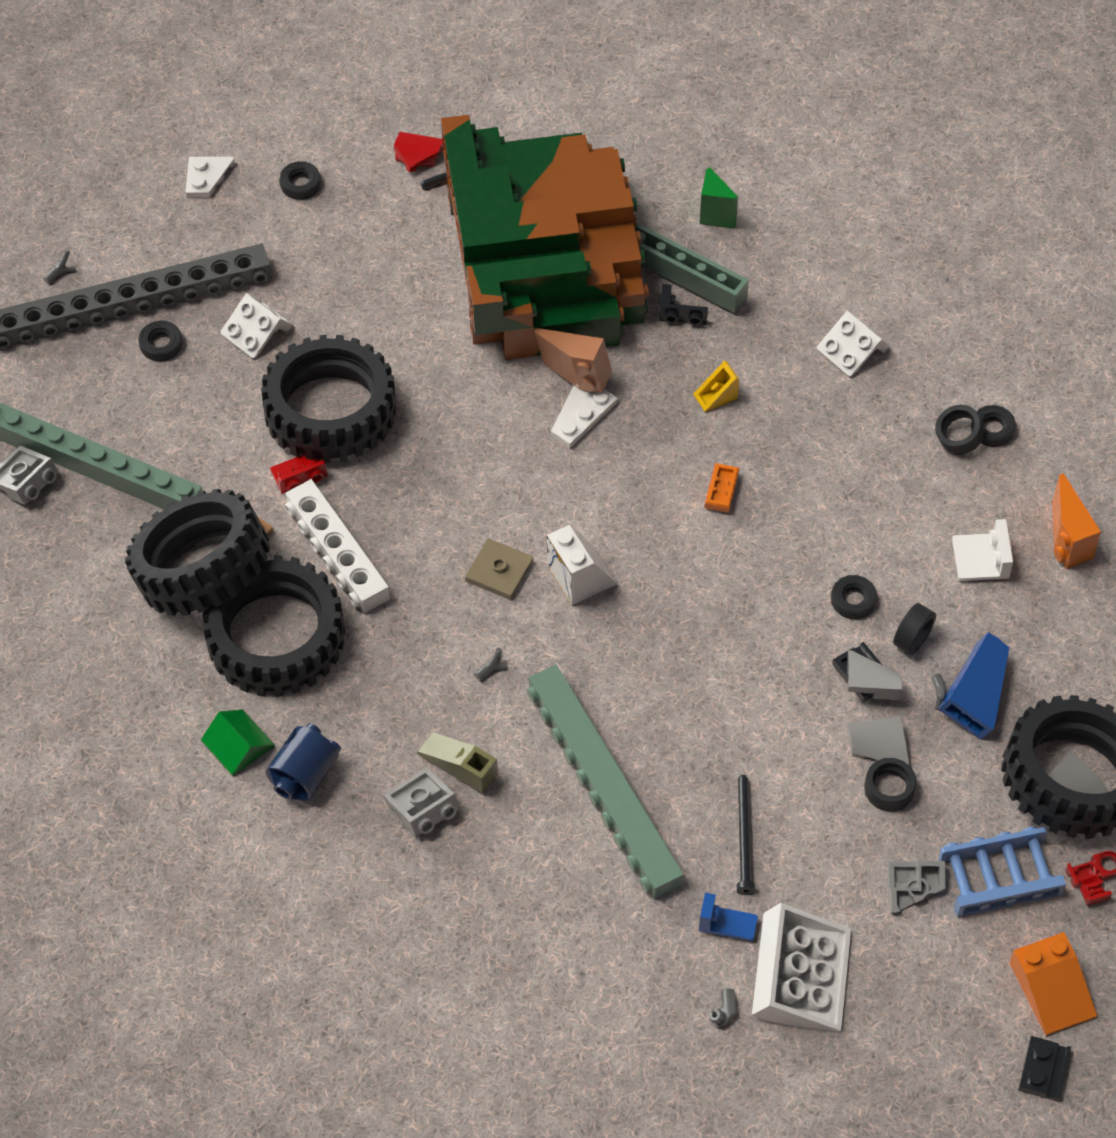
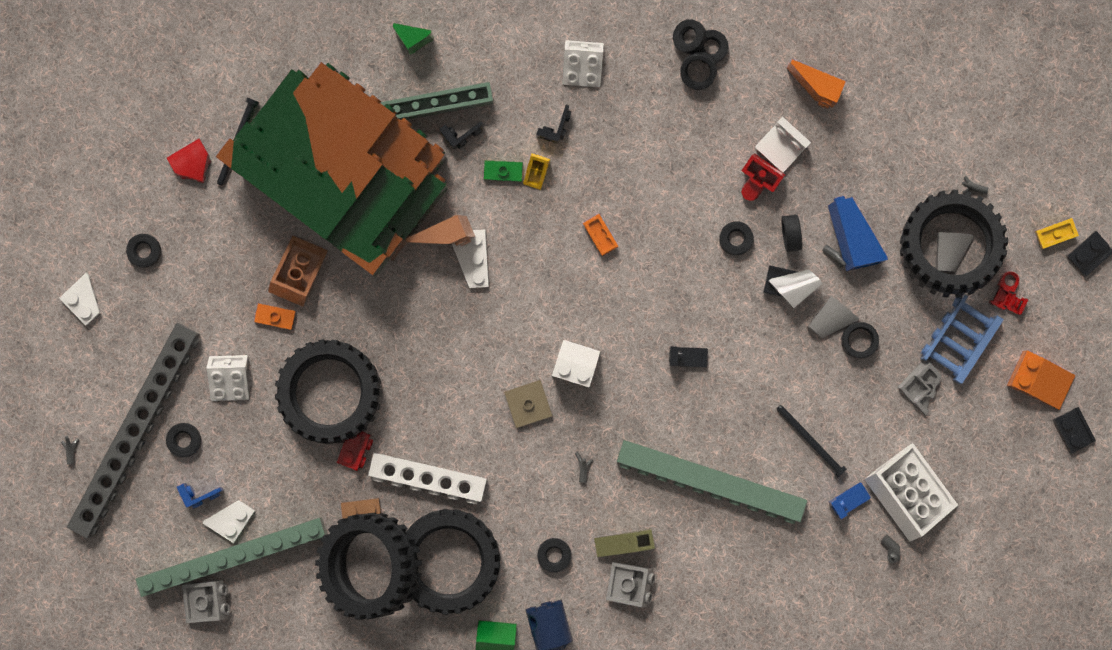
camera: 45 degrees left, 30 degrees up
none -> blue bracket [177,483,223,509]
none -> white wing [203,500,255,543]
none -> orange plate [254,303,296,330]
none -> nougat slope [268,236,328,307]
none -> green plate [484,160,523,182]
none -> black bracket [536,104,572,144]
none -> black tyre [537,538,572,573]
none -> black bracket [669,346,708,367]
none -> black tyre [672,19,707,54]
none -> red brick [741,153,786,201]

